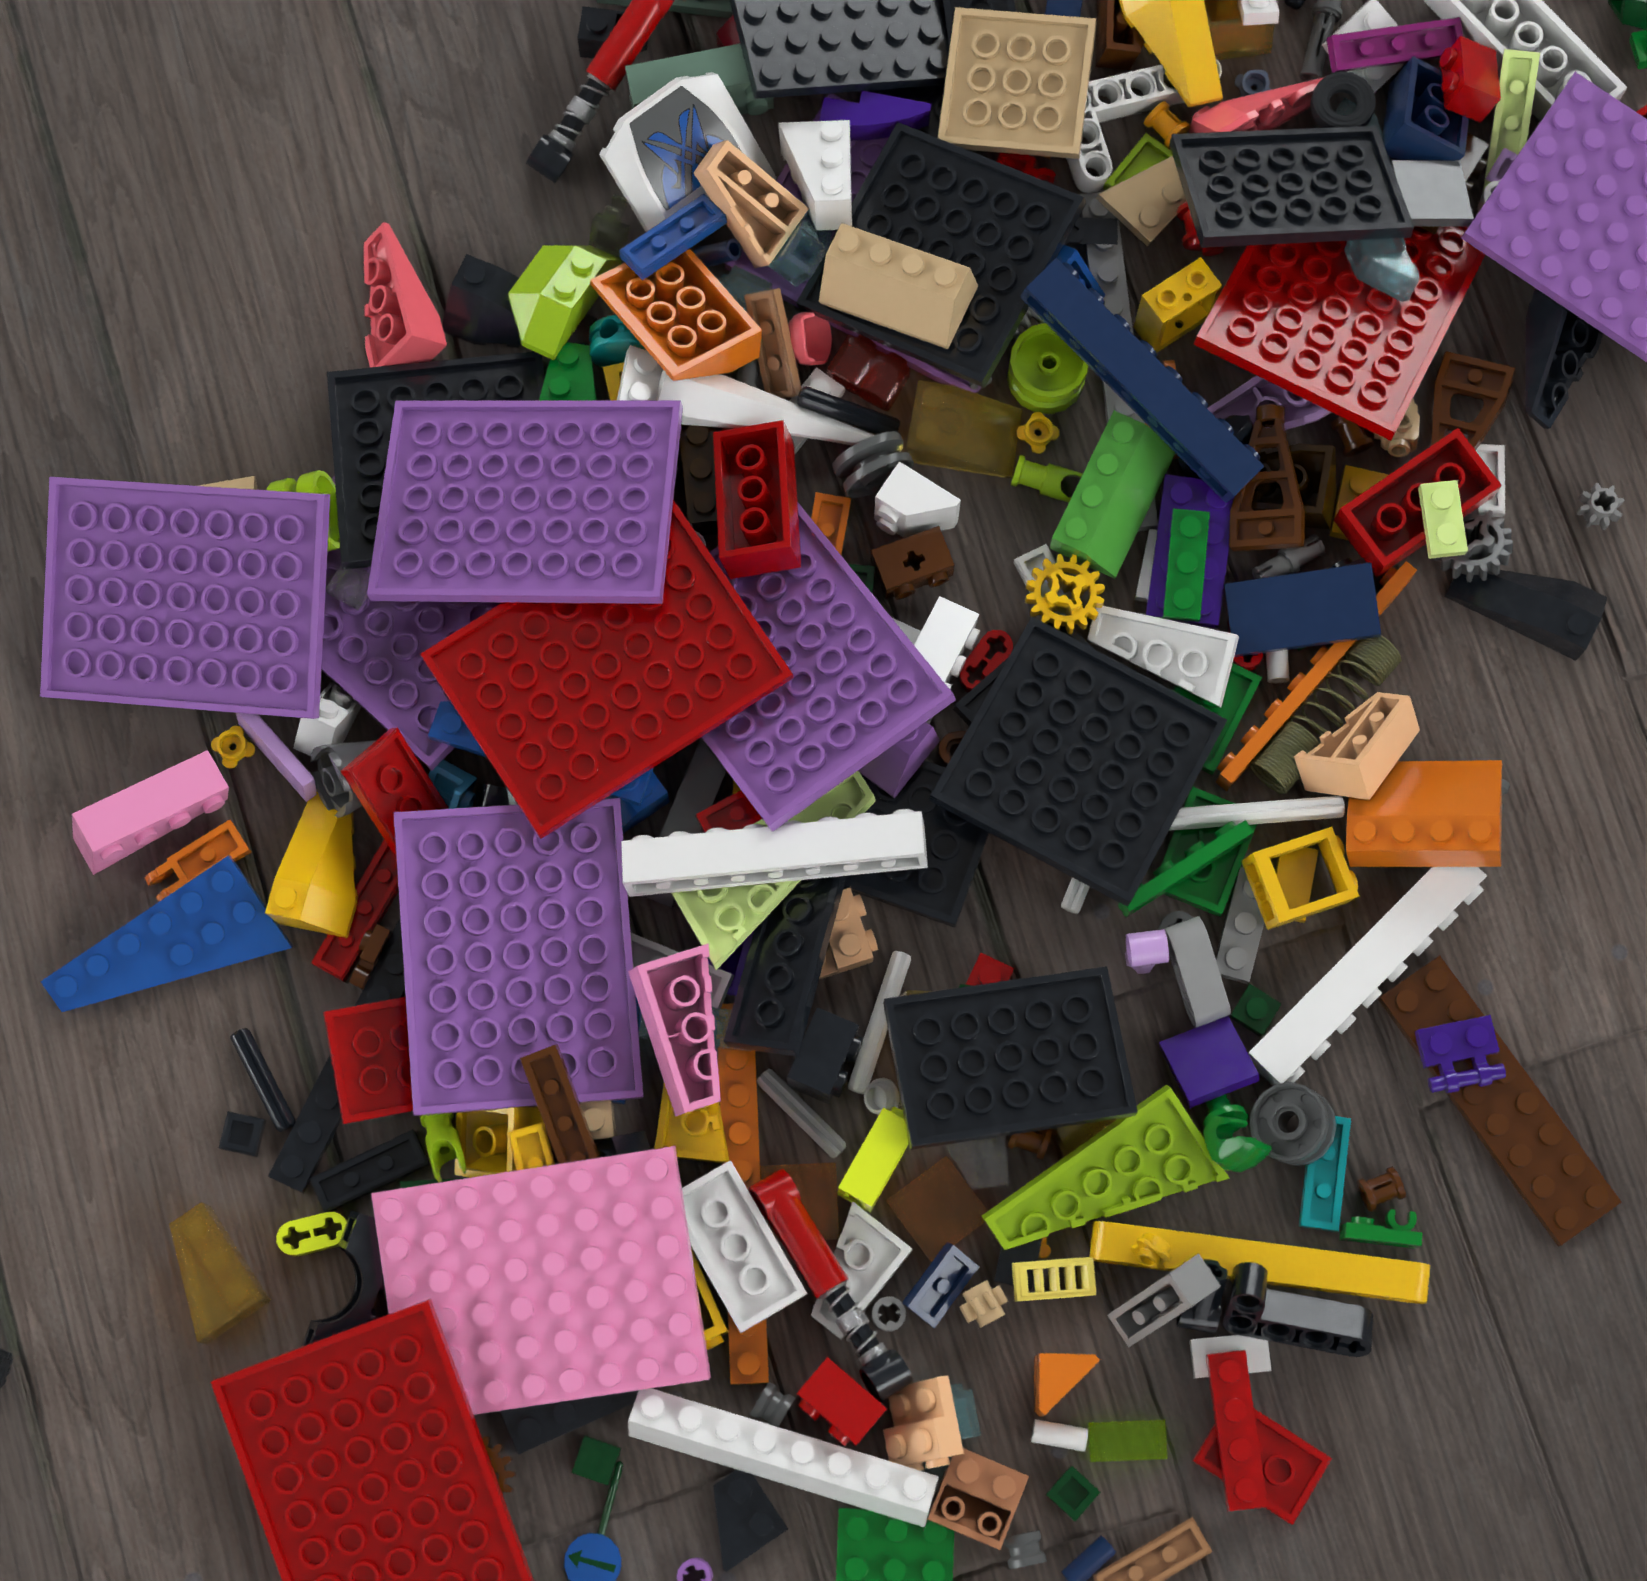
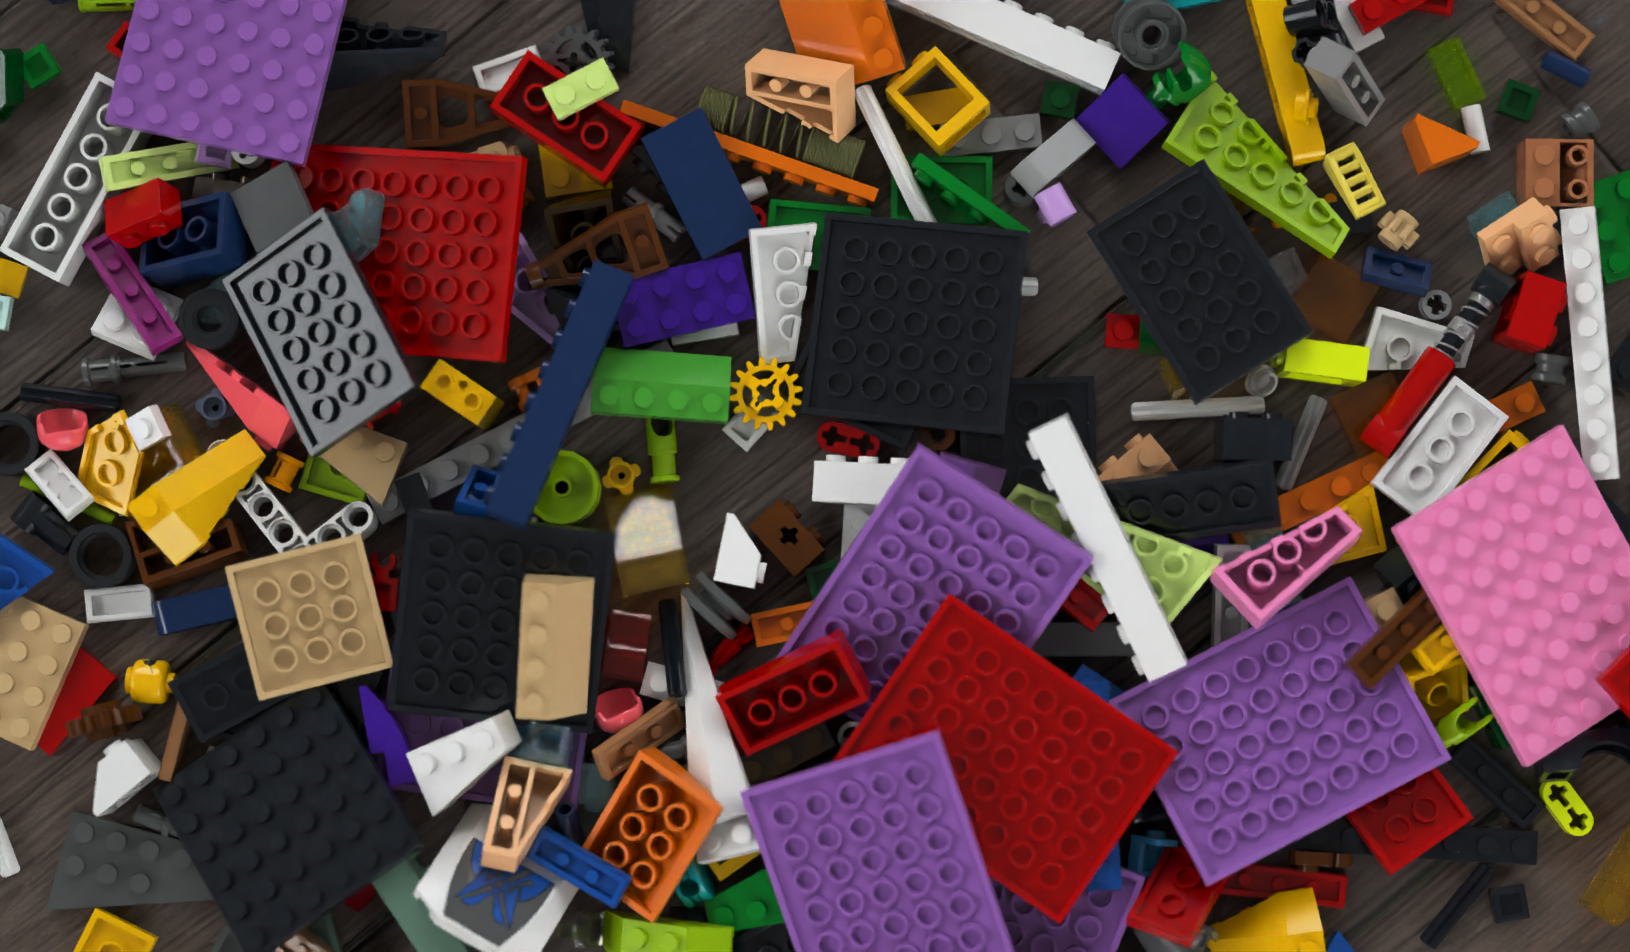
camera: 110 degrees left, 10 degrees up
green plate [1162,508,1210,622] -> none
none -> red axle [708,623,754,676]

